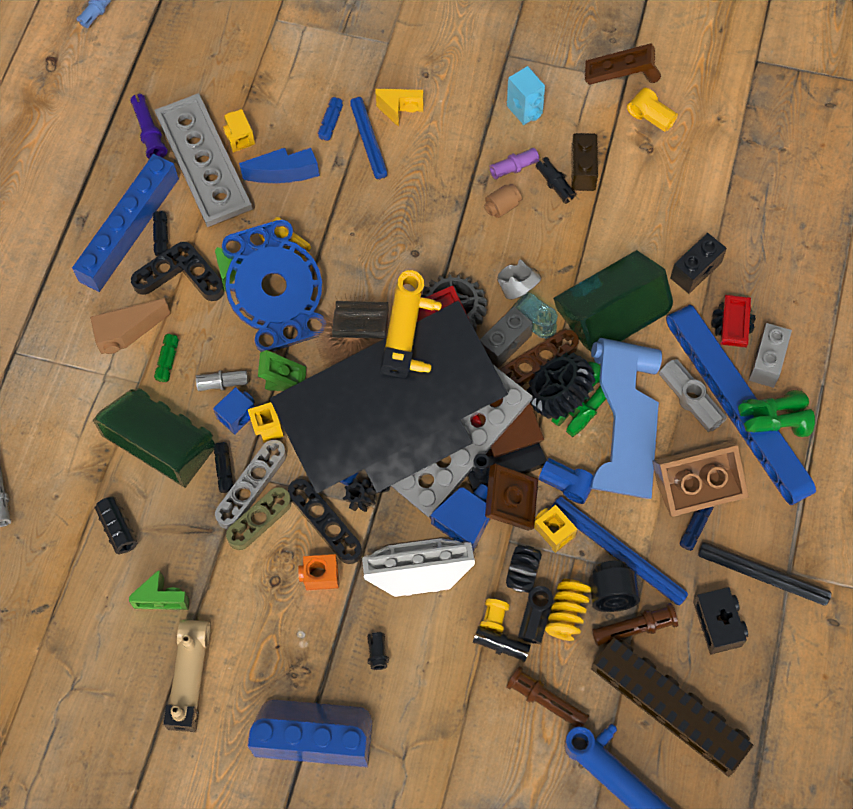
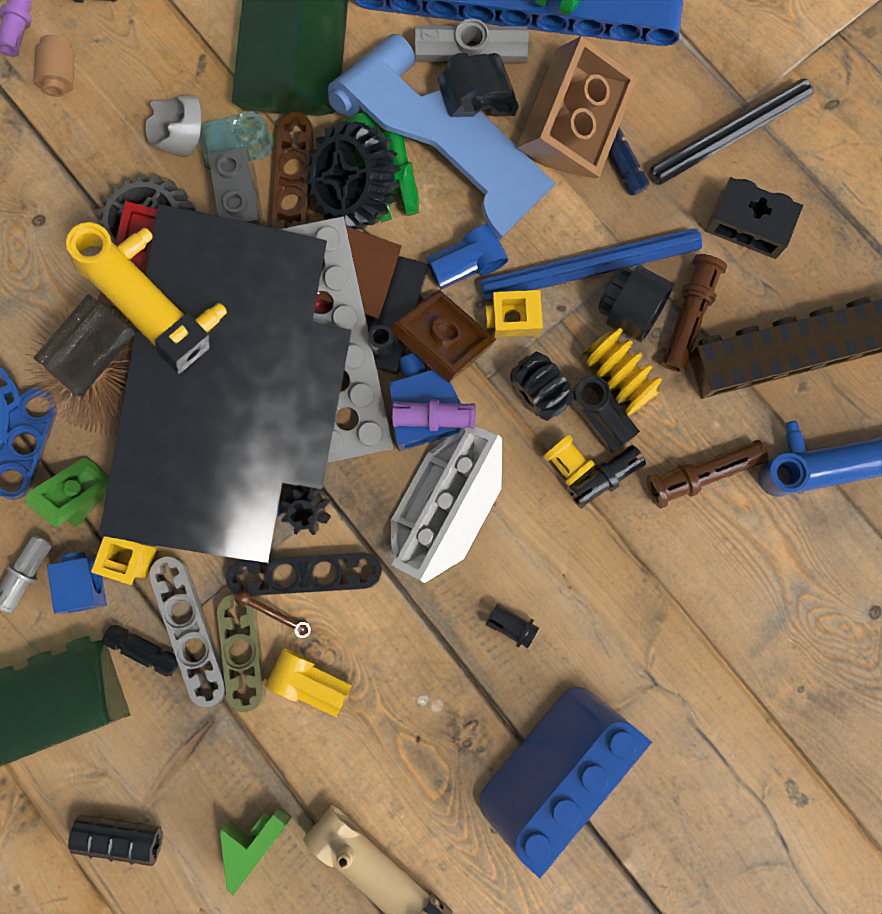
camera: 55 degrees left, 15 degrees up
orange brick [298,554,339,590] -> none
none -> reddish brown hinge [235,590,311,638]
none -> yellow piece [265,648,353,718]
none -> medium lavender pin [393,399,476,431]
none -> black cylinder [437,52,519,117]

